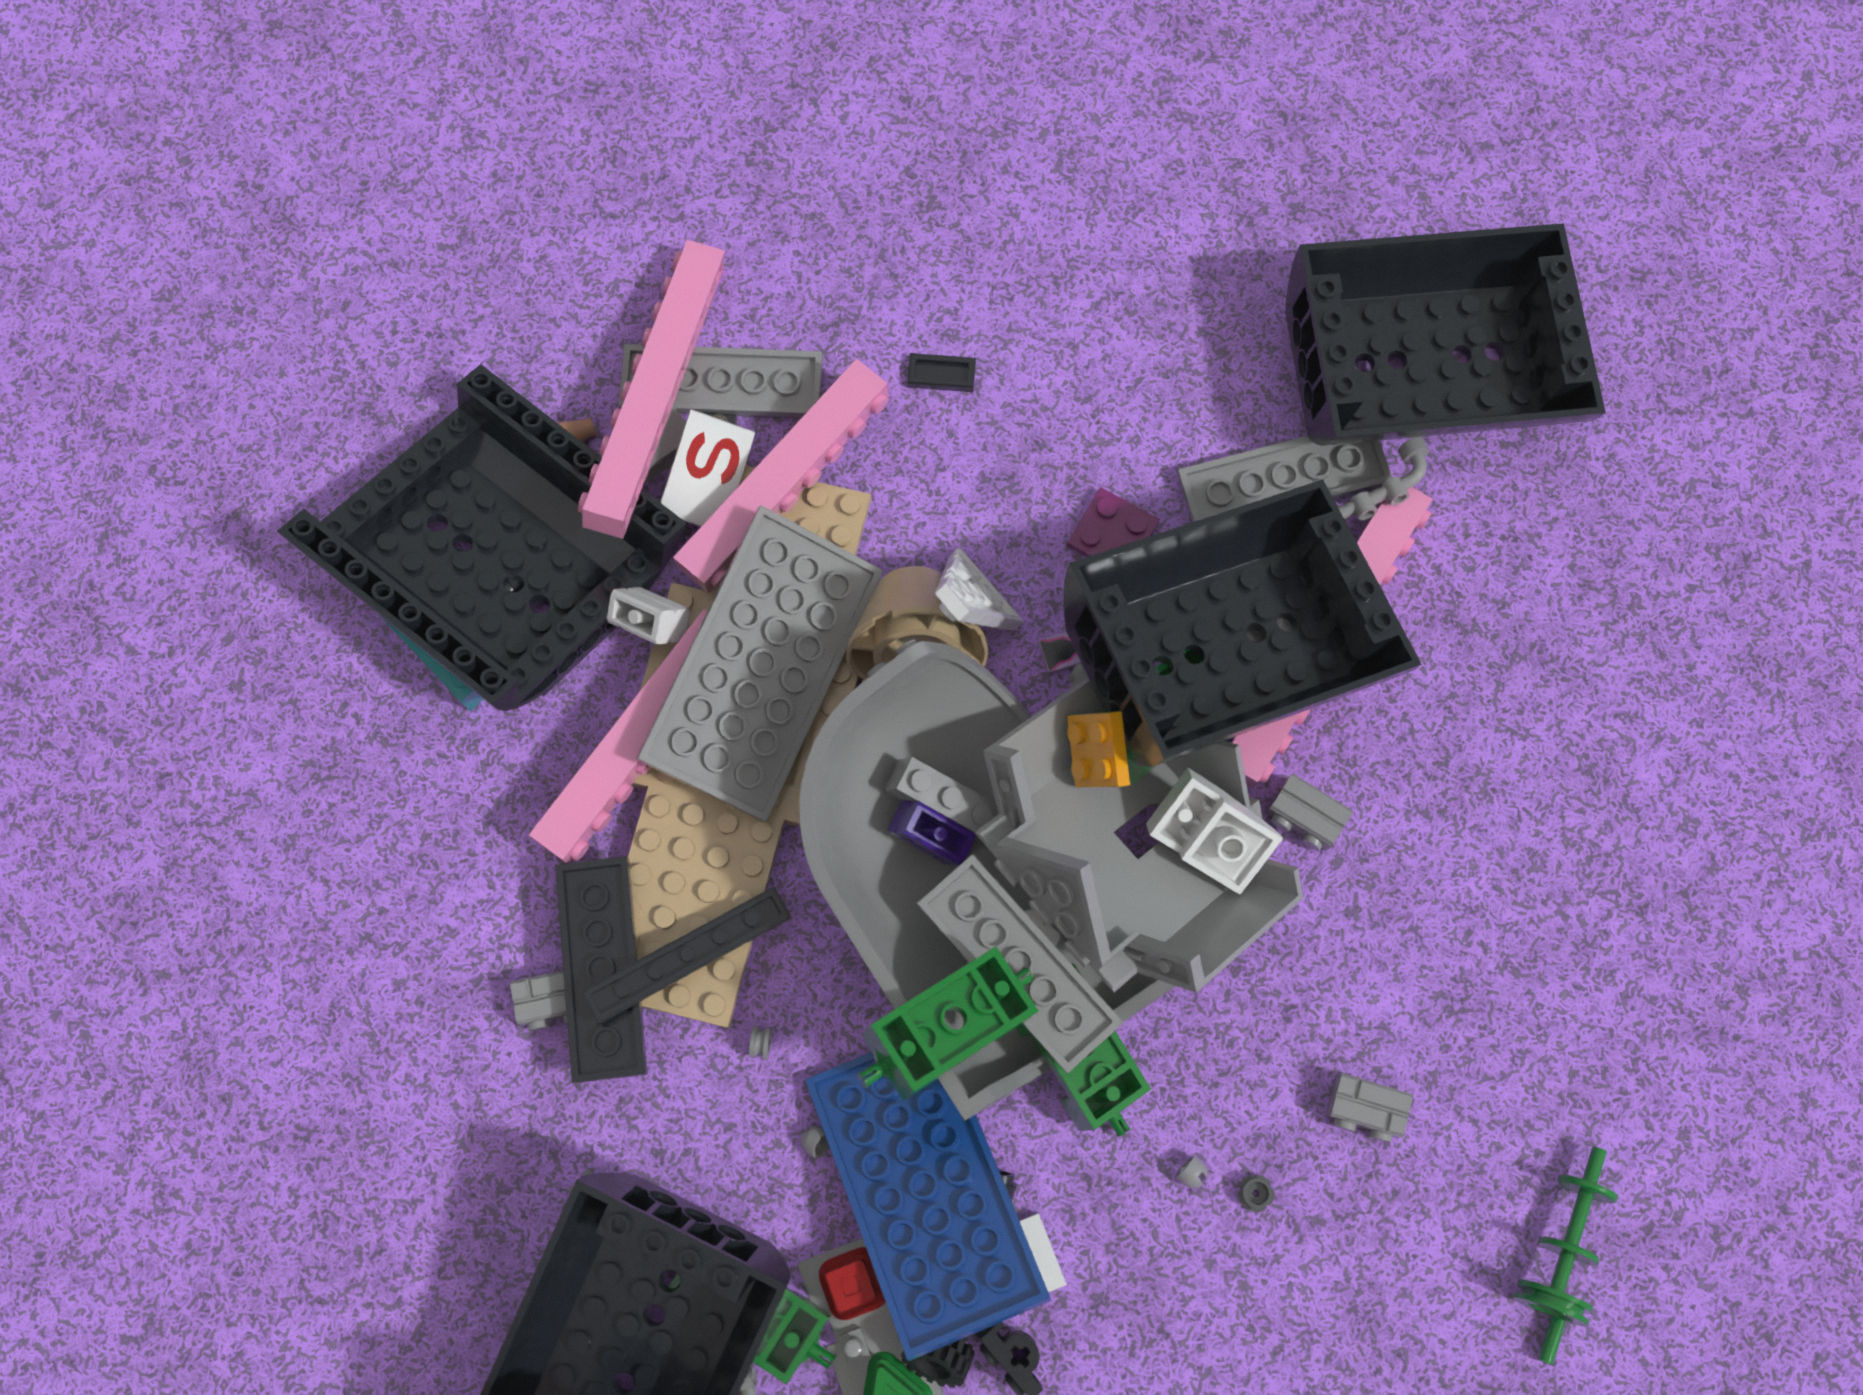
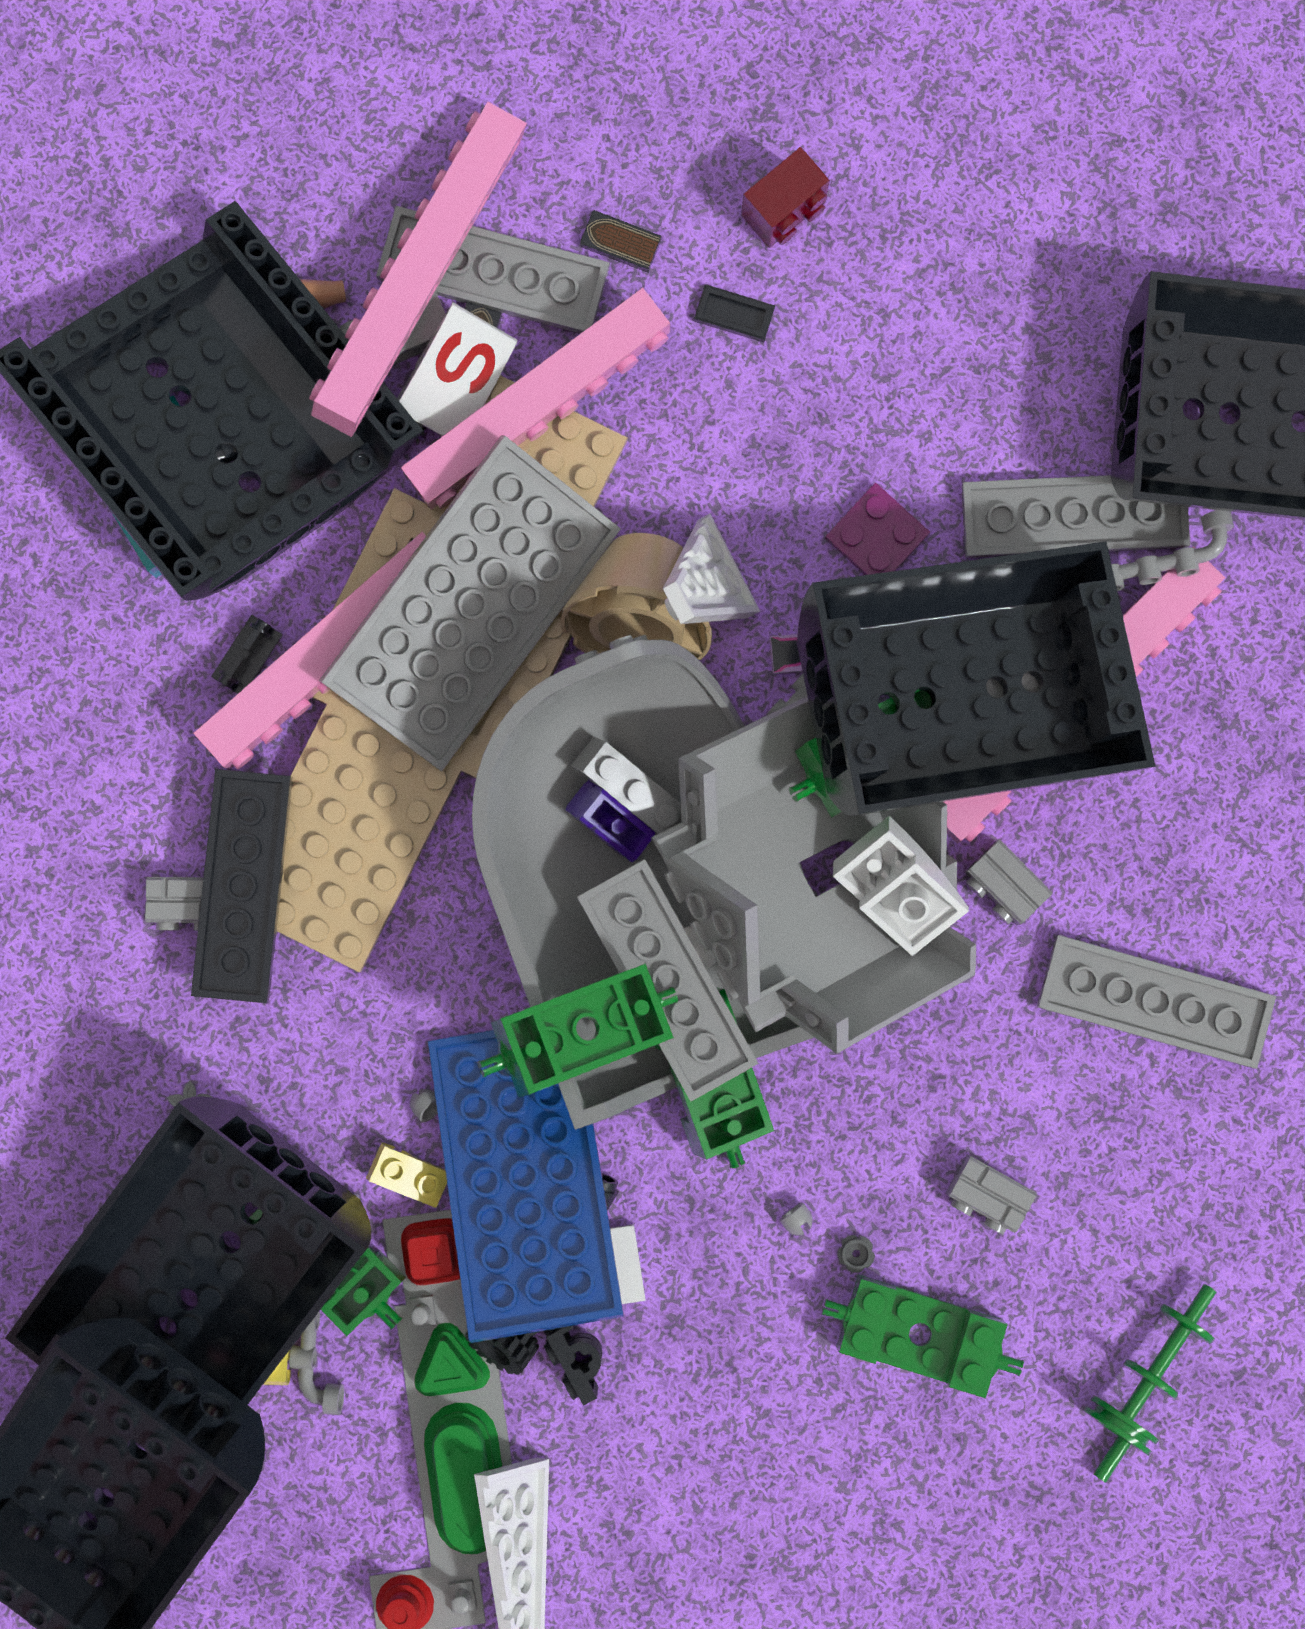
camera: 10 degrees right, 10 degrees up
black tile [580,887,792,1025] -> none
white brick [607,587,690,645] -> none
light grey bush [749,1025,772,1060] -> none
light orange plate [1067,711,1130,787] -> none
none -> black hinge [211,615,283,694]
none -> light yellow plate [366,1142,447,1208]
none -> tile [580,210,662,273]
none -> dark red brick [741,147,830,248]
none -> green brick [821,1274,1024,1399]
none -> light grey plate [1037,935,1276,1069]

